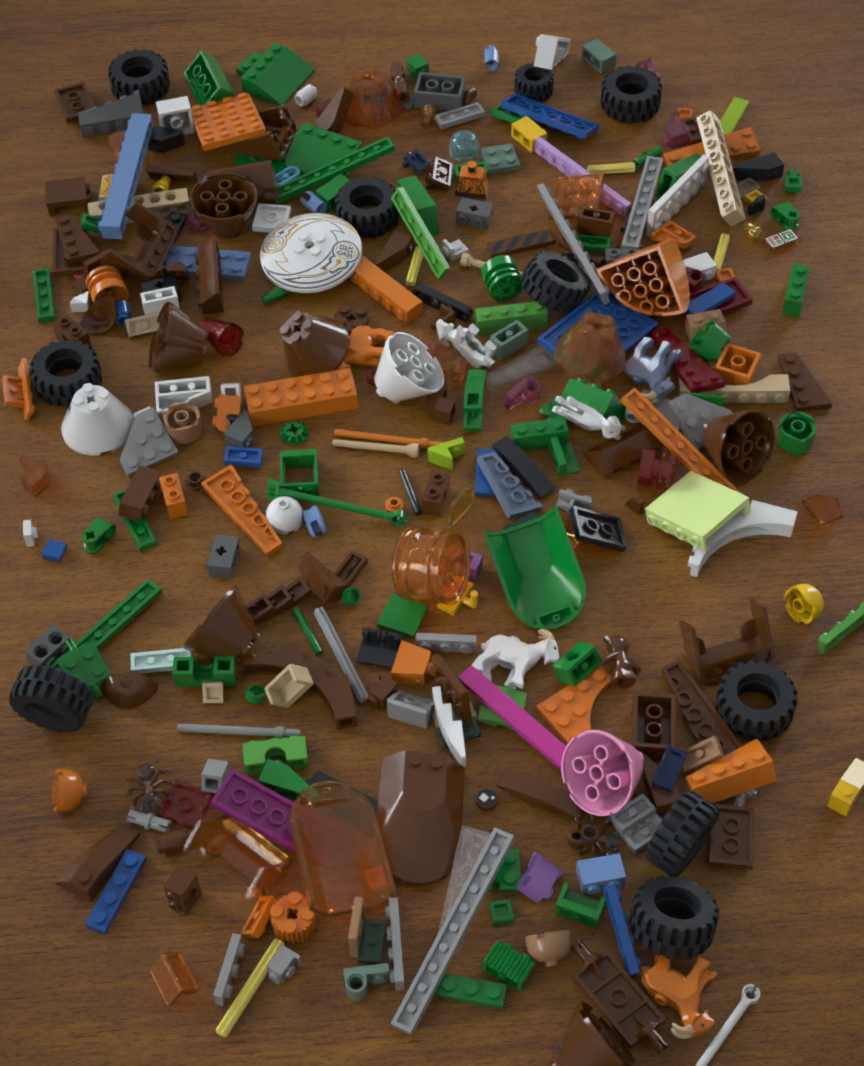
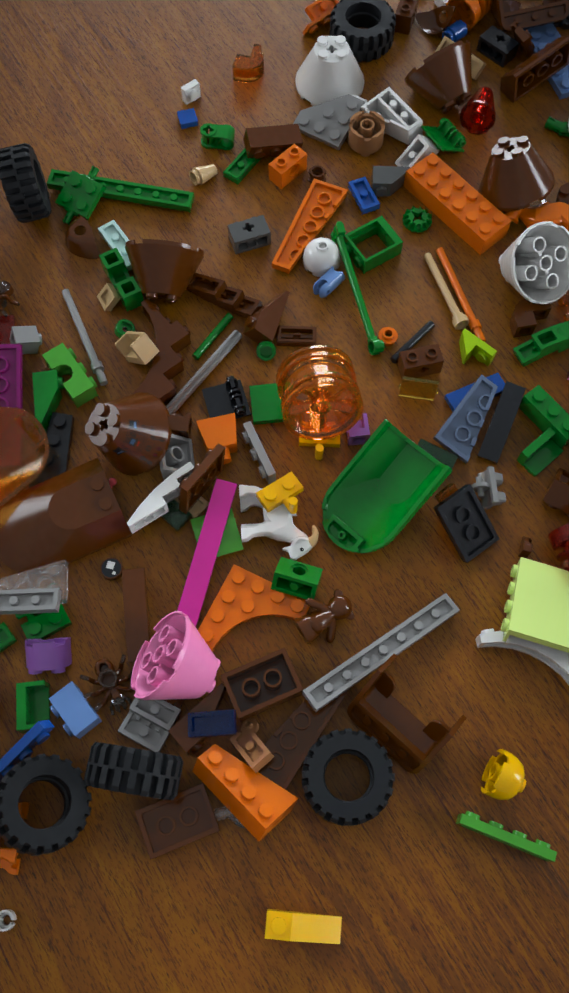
camera: 60 degrees right, 15 degrees up
dark grey brick [24,624,71,666] -> none
white brick [140,286,180,315] -> none
orange brick [212,394,242,432] -> none
none -> reddish brown cone [85,392,172,476]
none -> tan cone [189,164,218,186]
none -> yellow plate [256,471,304,514]
none -> light grey plate [302,593,460,712]
none -> green hinge [421,118,466,152]

